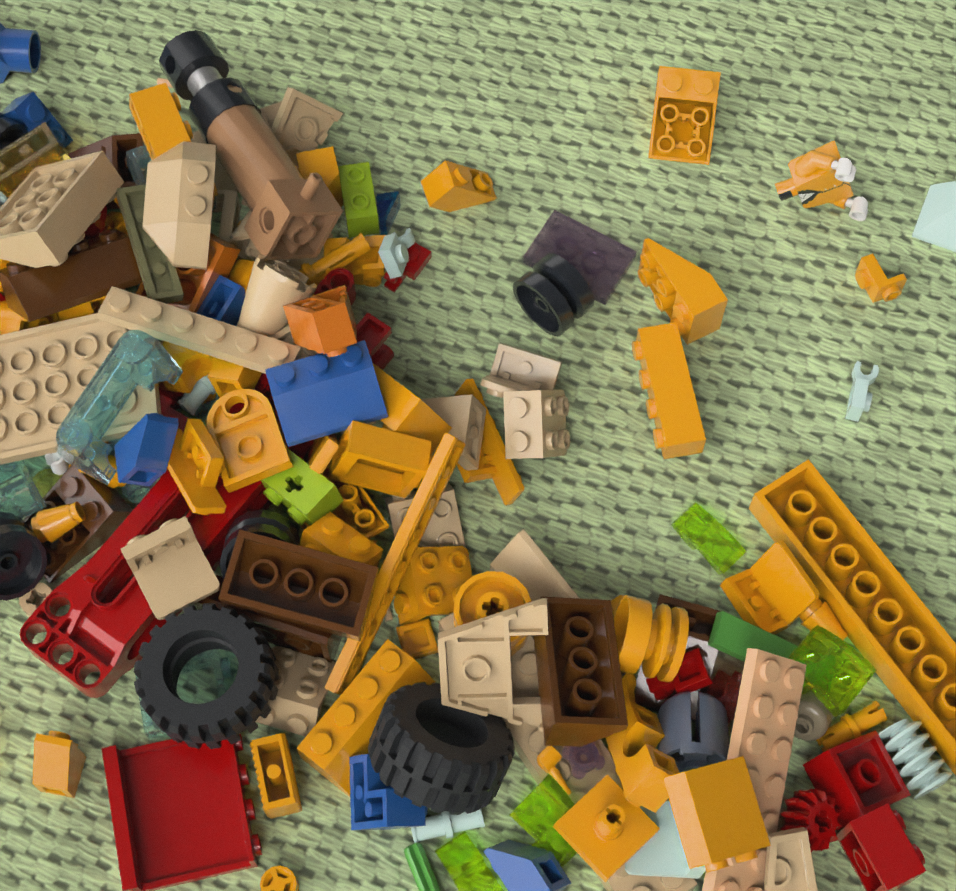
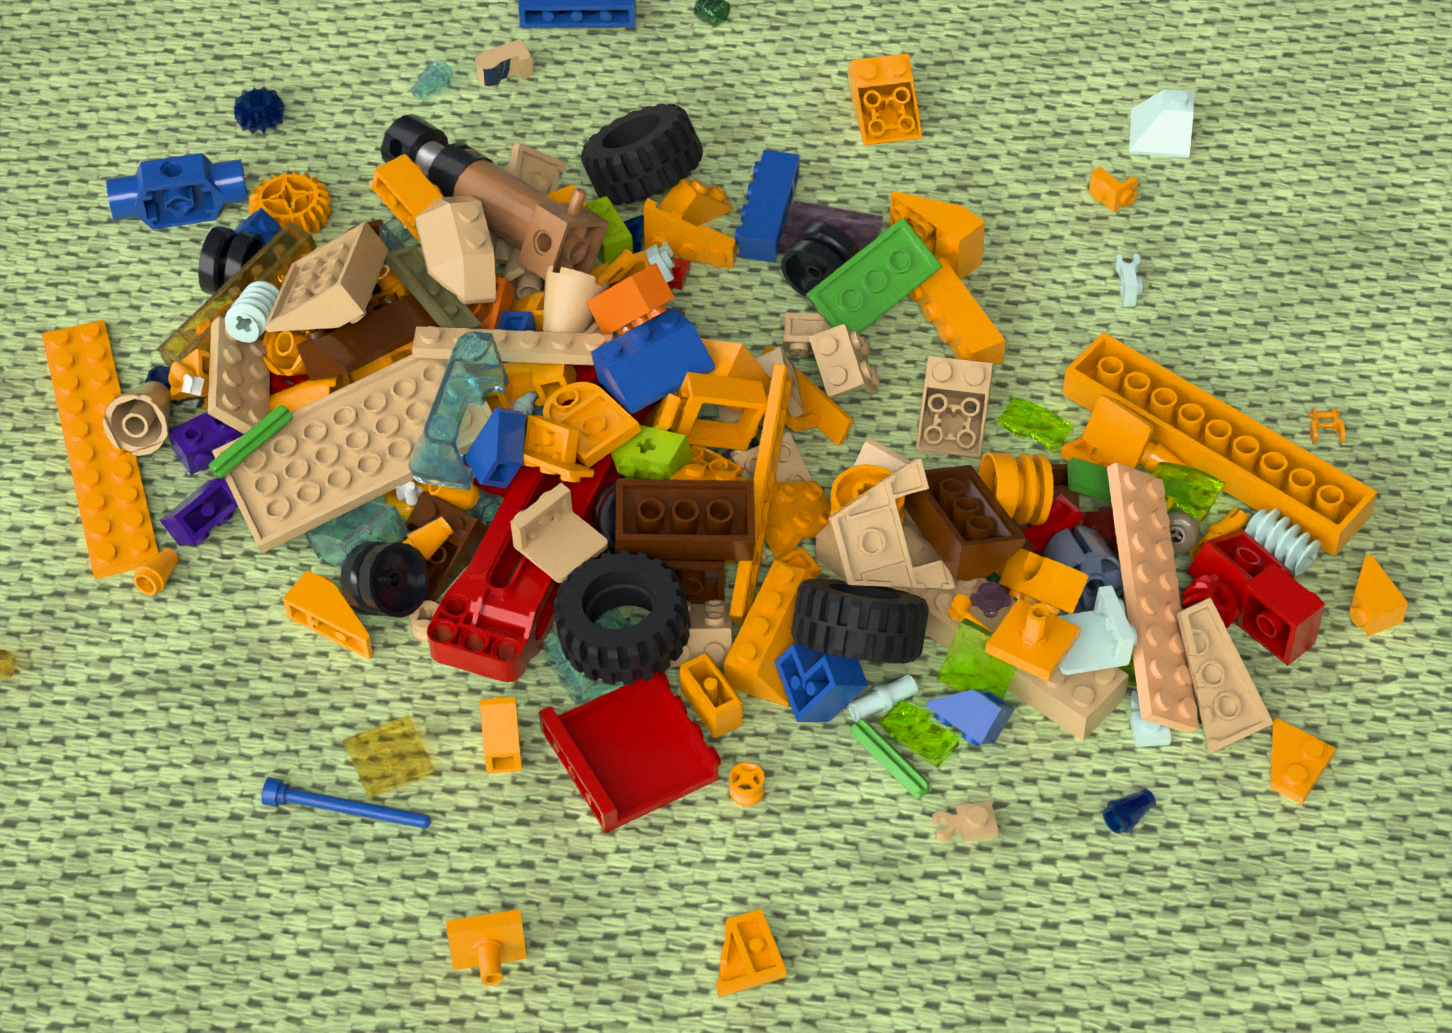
camera: 15 degrees left, 15 degrees down
light orange brick [663,756,771,872] -> none
light orange torso [775,140,868,221] -> none
none -> light orange gear [248,170,332,242]
none -> black tyre [581,103,703,205]
none -> light orange wing [643,198,736,269]
none -> blue brick [735,150,799,263]
none -> bright green tile [805,217,943,333]
none -> tan slope [916,356,993,458]

